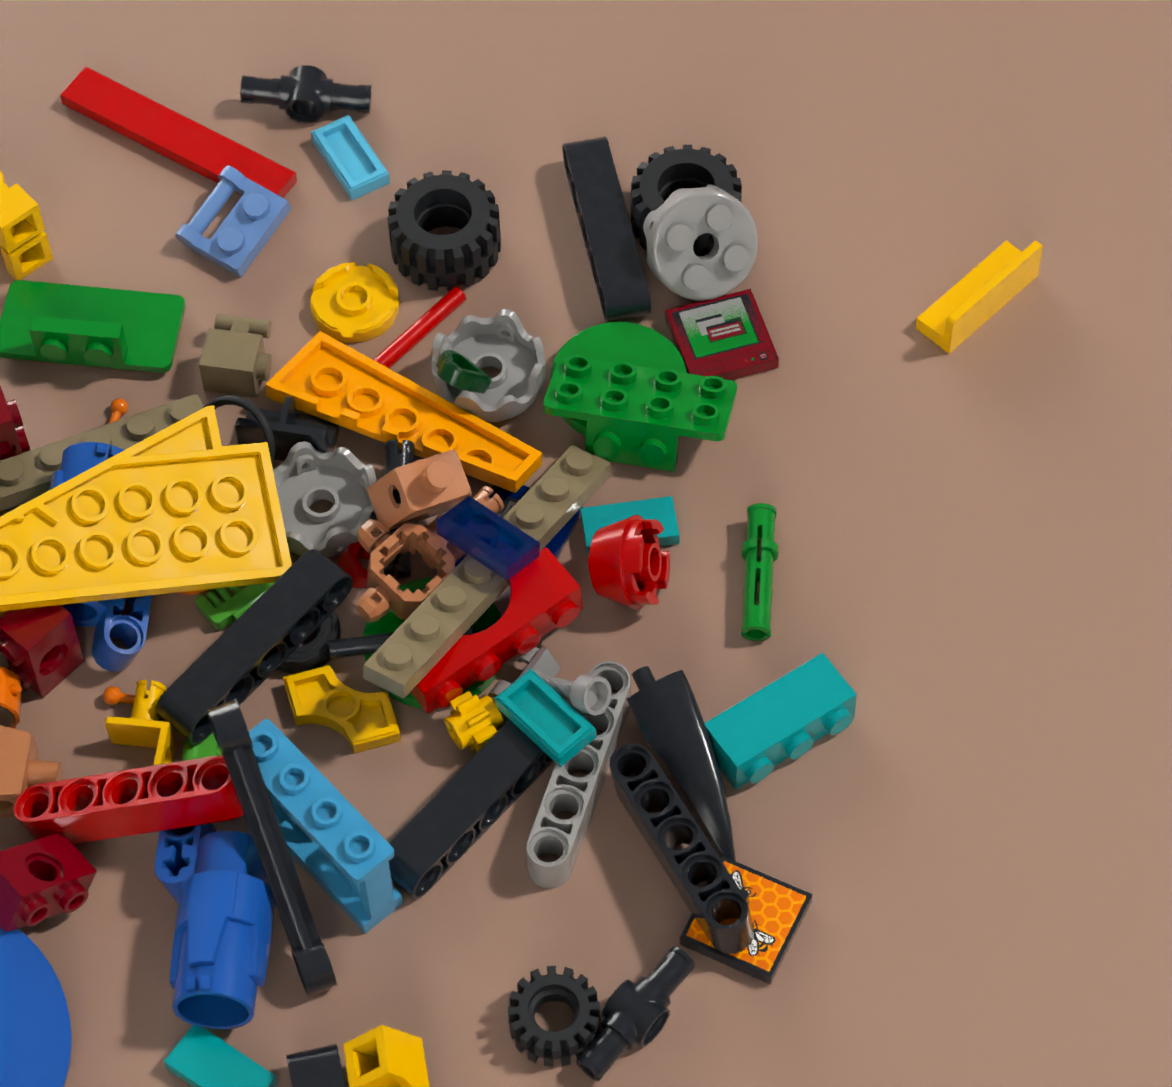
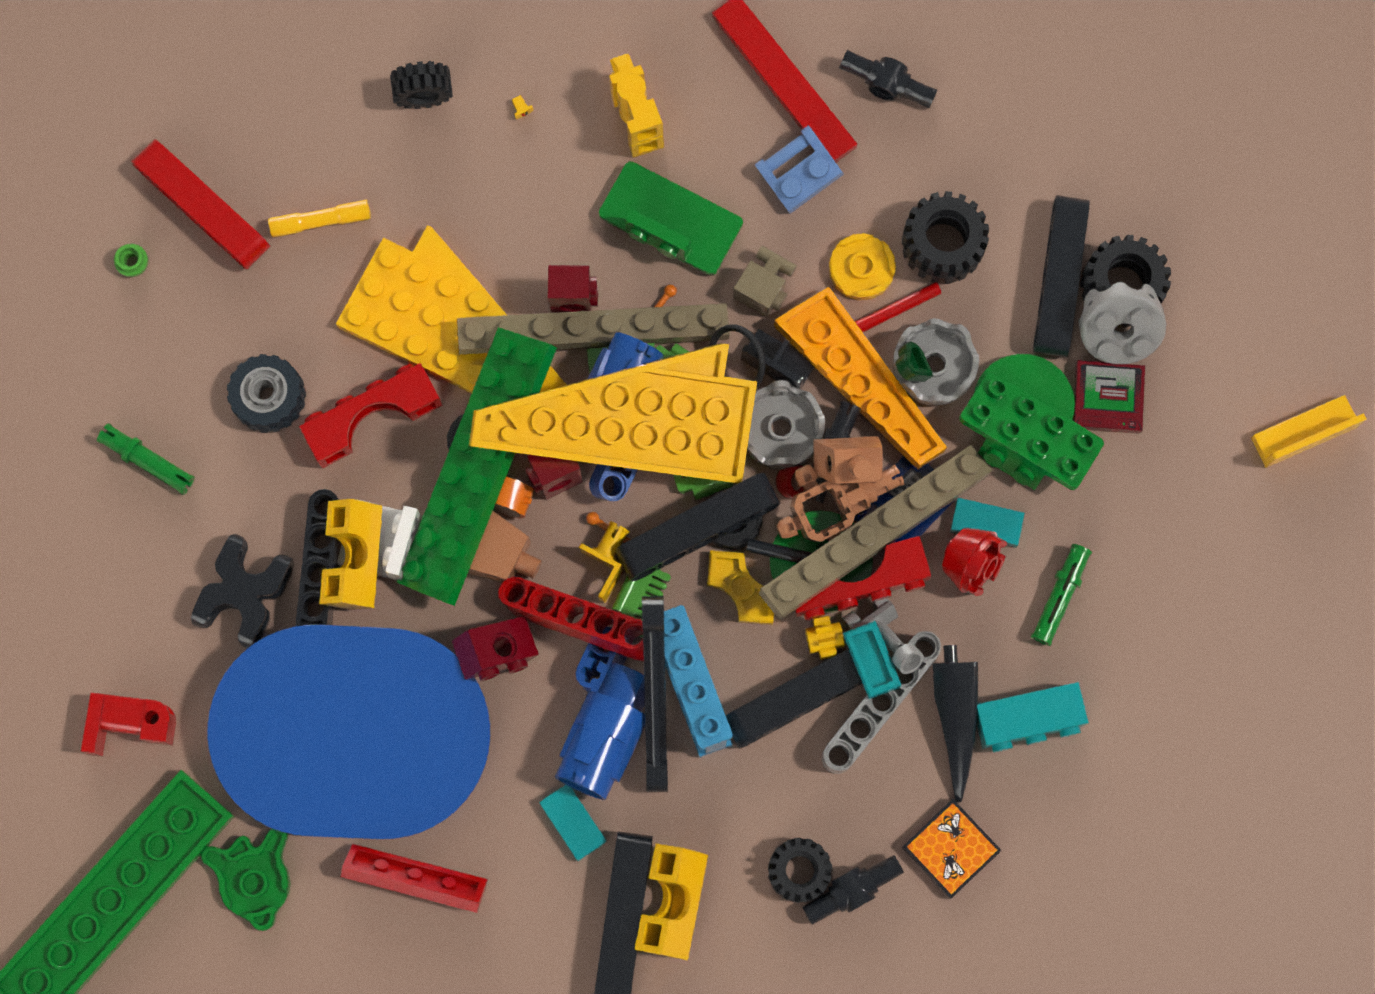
camera: 20 degrees right, 20 degrees up
medium azure tile [310,115,390,201] -> none
clear blue plate [436,496,540,580] -> none
black beam [609,743,754,954] -> none

